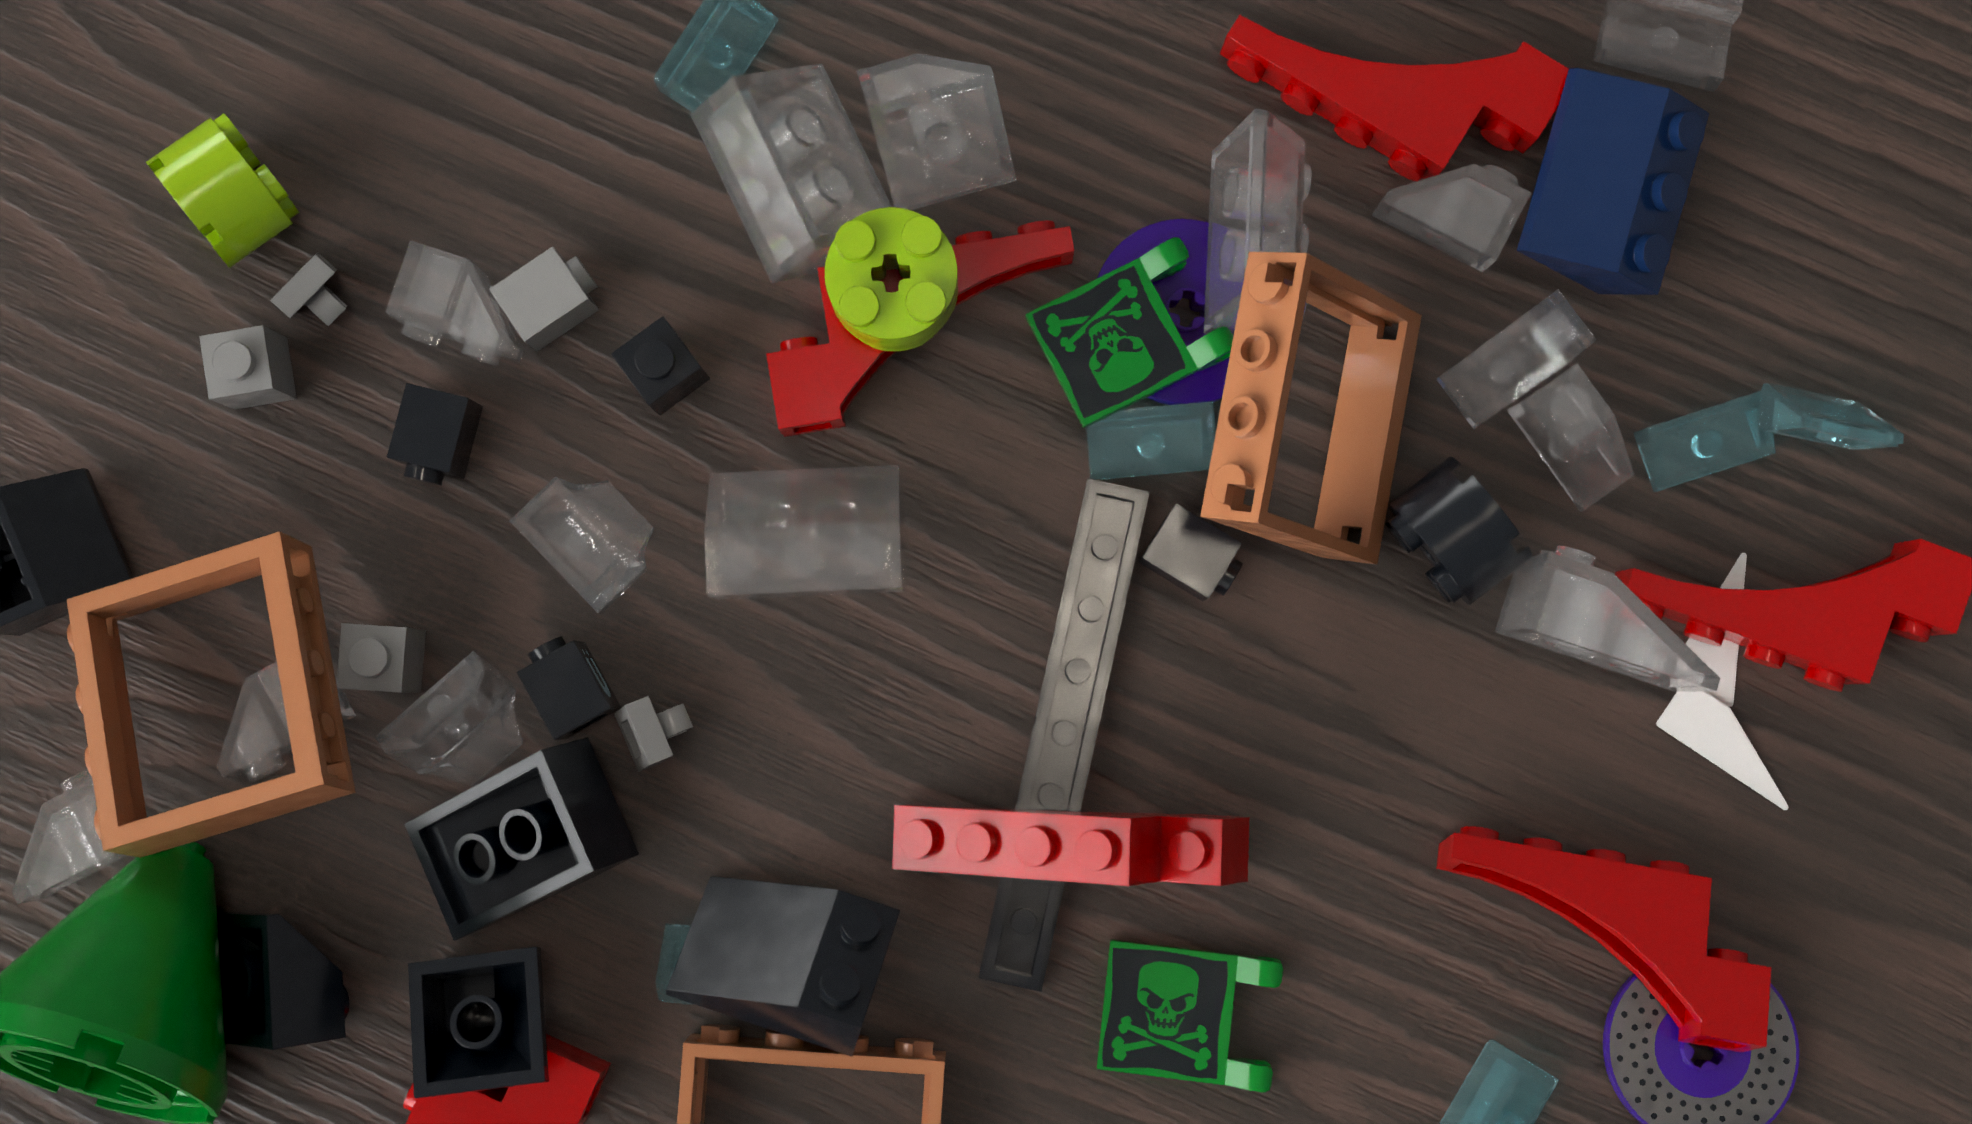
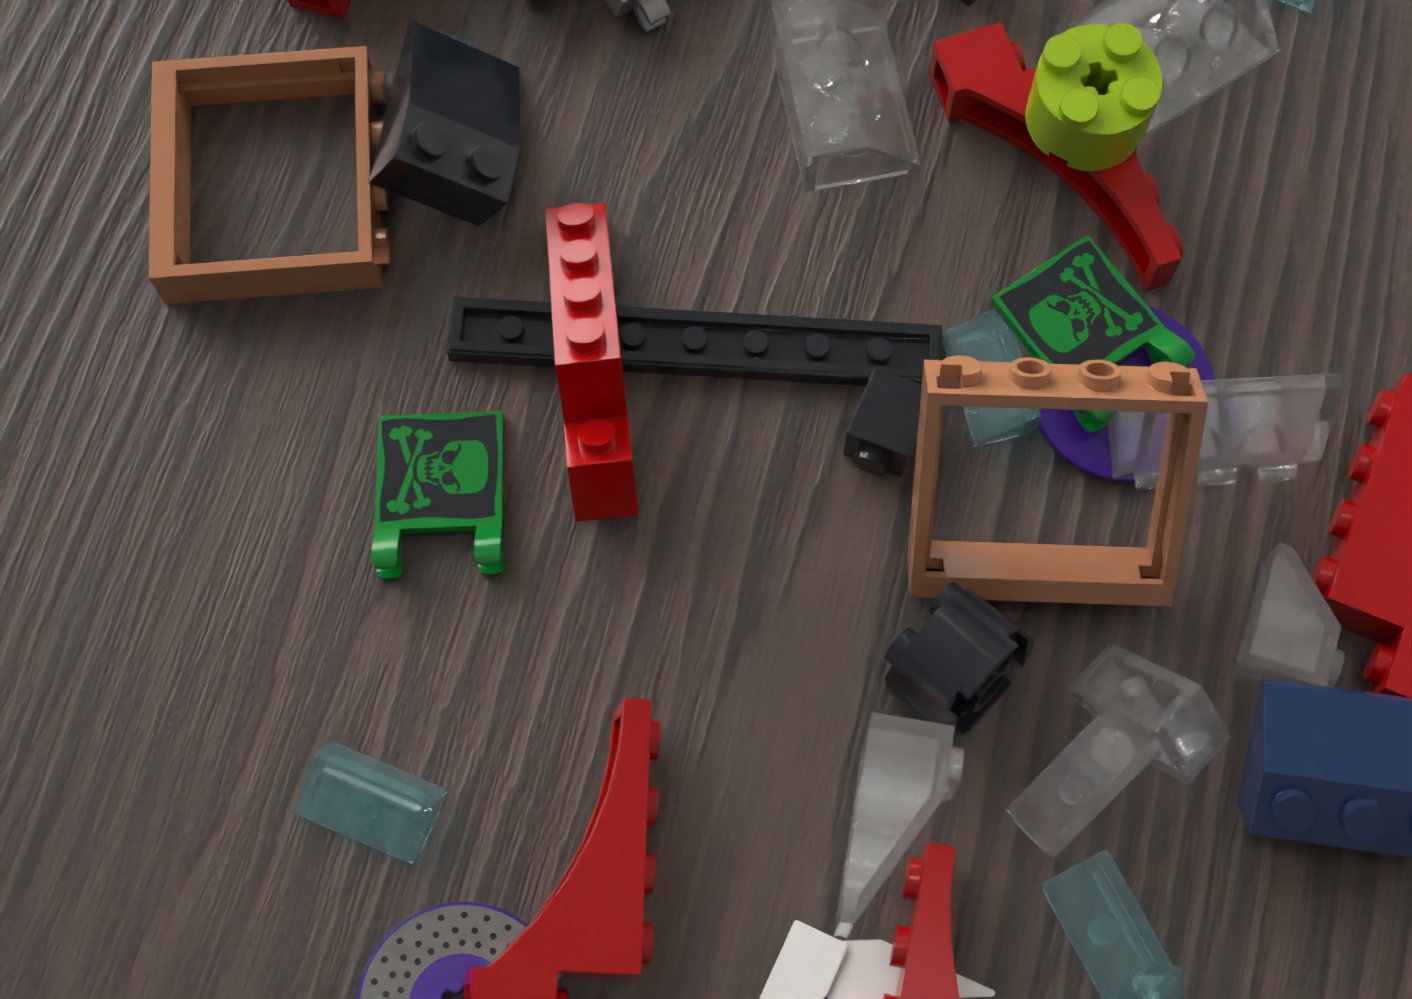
camera: 85 degrees right, 15 degrees down
clear slope [856,54,1017,210] -> none

